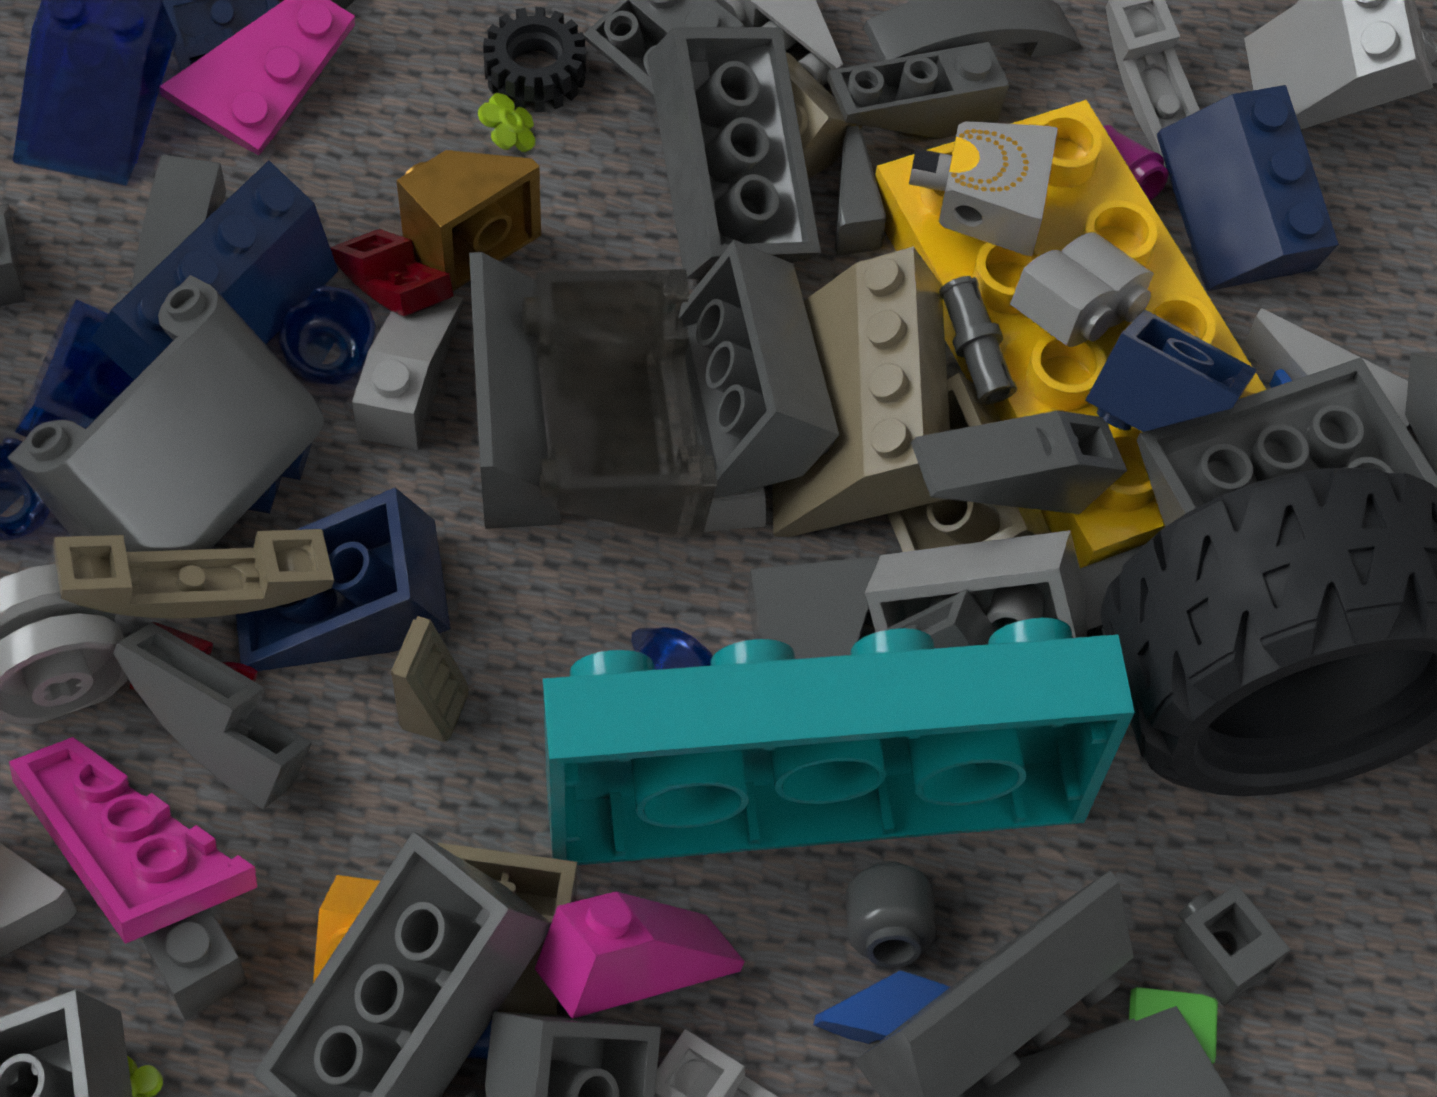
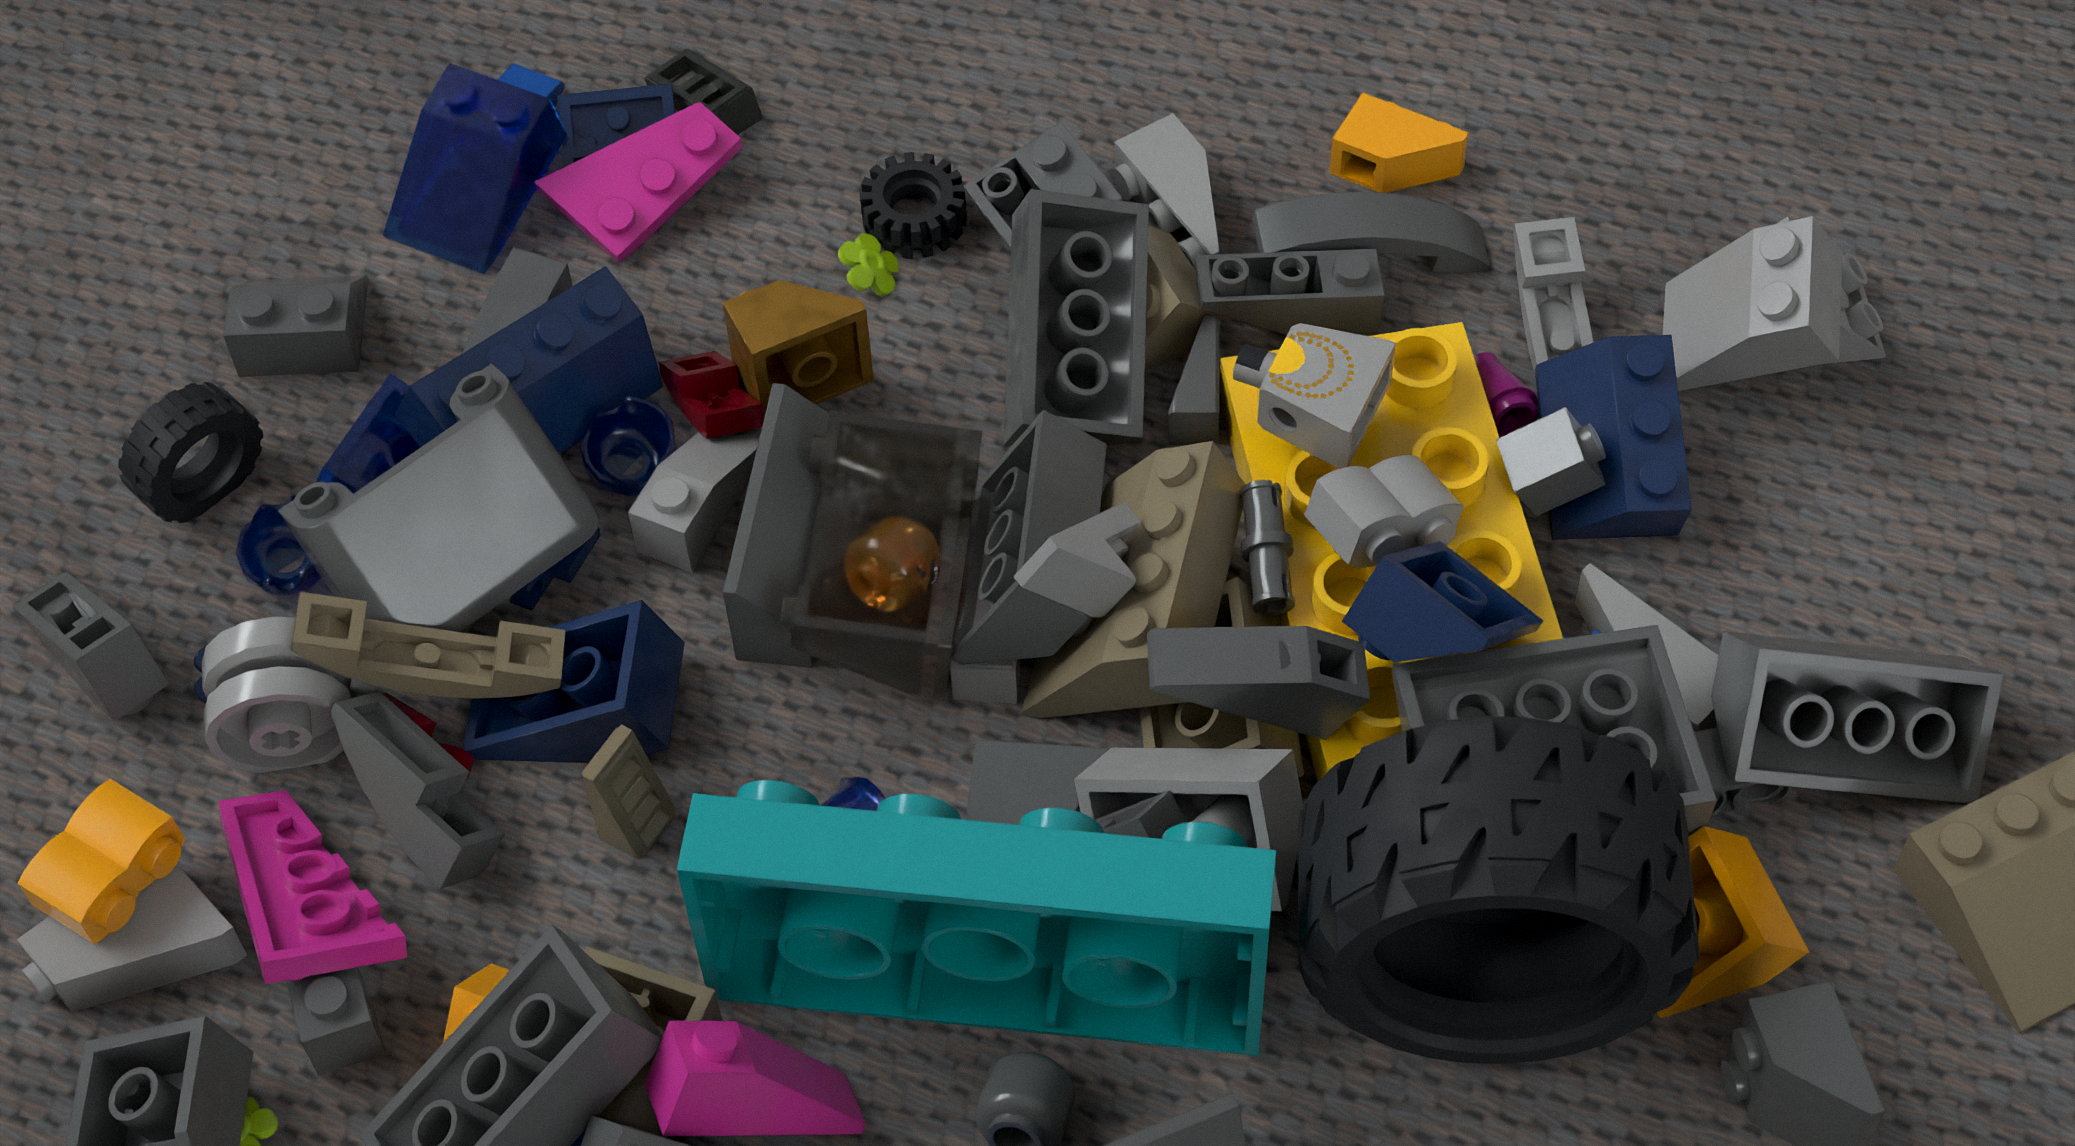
camera: 20 degrees right, 5 degrees down
none -> clear orange head [844,516,940,612]
none -> light grey slope [1014,502,1141,618]
none -> brick [1496,407,1606,516]

